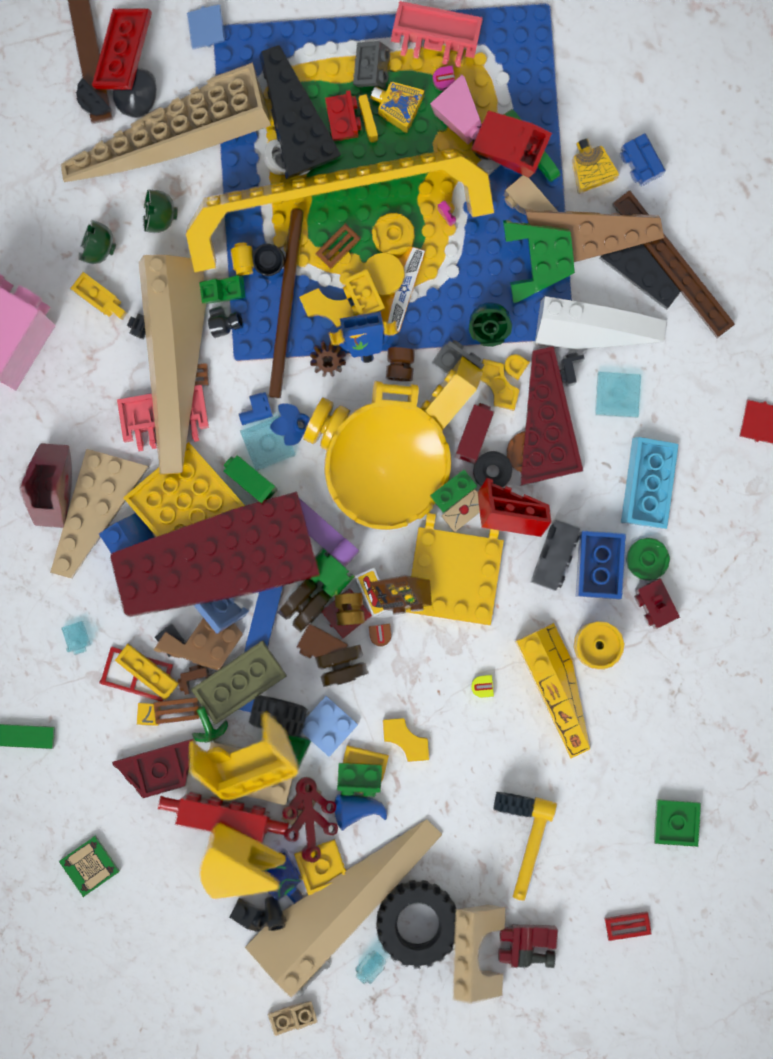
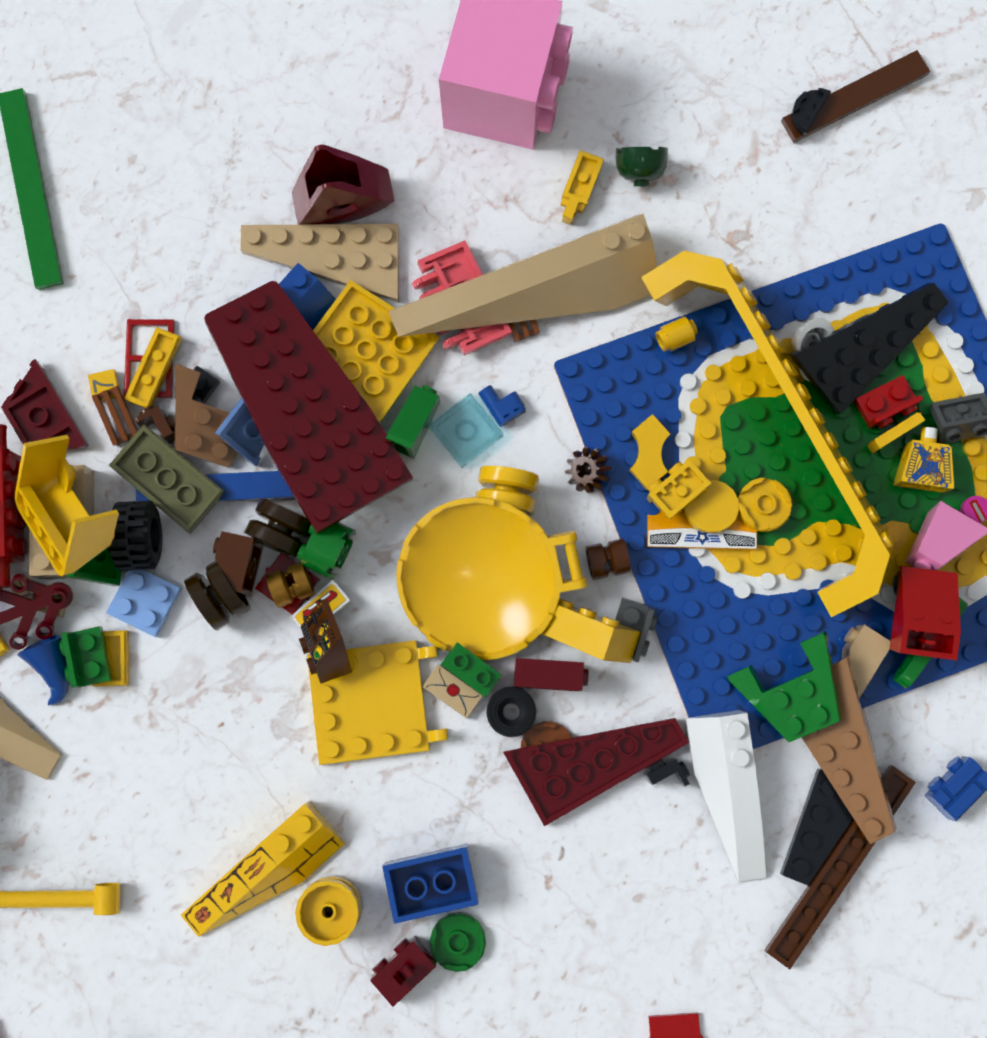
camera: 75 degrees right, 5 degrees down
tan wedge [61,63,271,182] -> none
clear light blue bracket [61,621,91,655] -> none
red tile [92,8,152,90] -> none
black piece [113,68,157,118] -> none
black gear [127,313,146,340] -> none
dark green cylinder [143,189,178,233] -> none
medium blue piece [187,4,225,50] -> none
green plant [192,706,228,743] -> none
green slope [199,275,246,304] -> none
black piece [208,306,243,338] -> none
black hair [252,243,285,277] -> none
reddish brown piece [268,208,304,398] -> none
blue plate [270,403,310,446] -> none
medium lavender beam [299,498,360,567] -> none
dark orange tile [315,223,361,270] -> none
blue torso [329,312,397,363] -> none
dark orange tile [369,624,391,646] -> none
yellow tile [383,718,429,762] -> none
dark pink tile [437,201,456,227] -> none
dark green cylinder [469,302,512,347] -> none
neon yellow tile [471,675,494,698] -> none
red wedge [477,478,552,537] -> none
yellow tile [480,359,520,411] -> none
black bush [493,792,535,817] -> none
yellow tile [504,354,530,380] -> none
black wedge [530,519,580,591] -> none
yellow torso [572,138,619,194] -> none
clear light blue tile [595,372,641,418] -> none
medium azure slope [621,437,679,529] -> none

